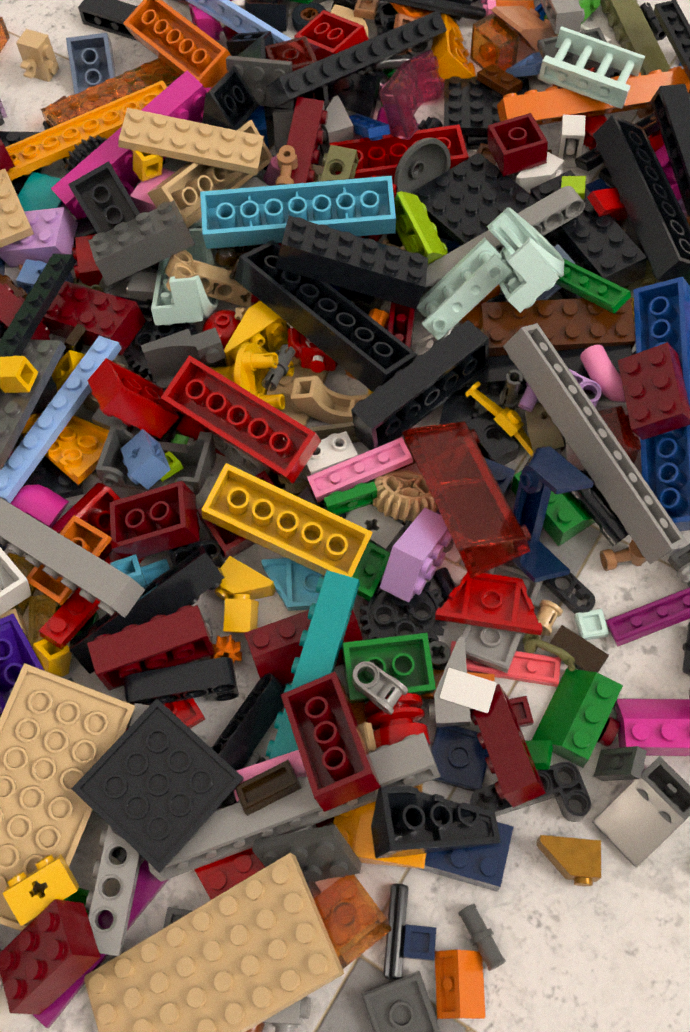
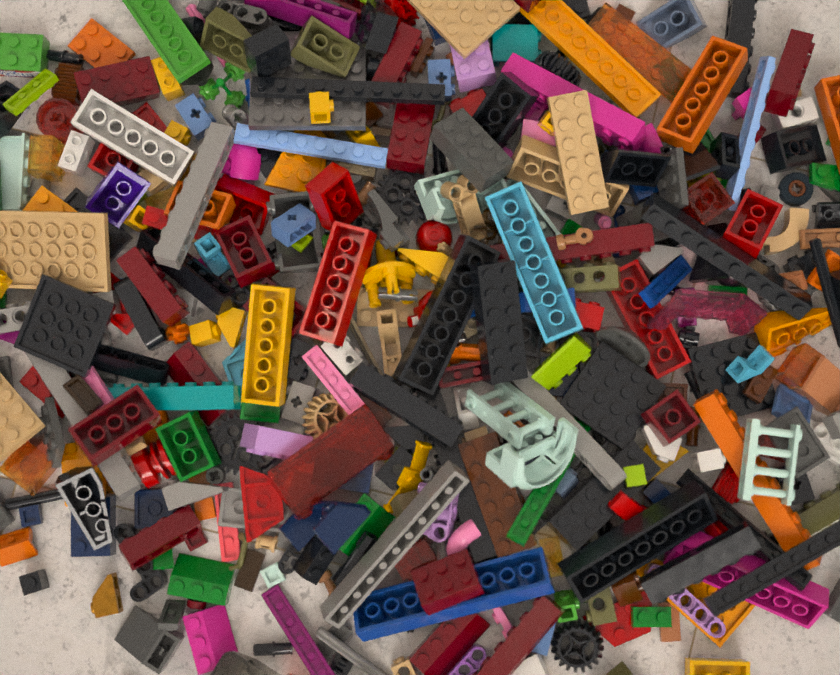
camera: 70 degrees right, 20 degrees up
green plate [324,481,378,515] -> none
light grey piece [352,661,408,715] -> none
white sticker [440,668,497,713] -> none
dark grey pin [458,904,506,971] -> none
none -> black brick [19,569,50,596]
none -> black brick [292,536,338,585]
none -> medium azure slope [726,345,775,383]

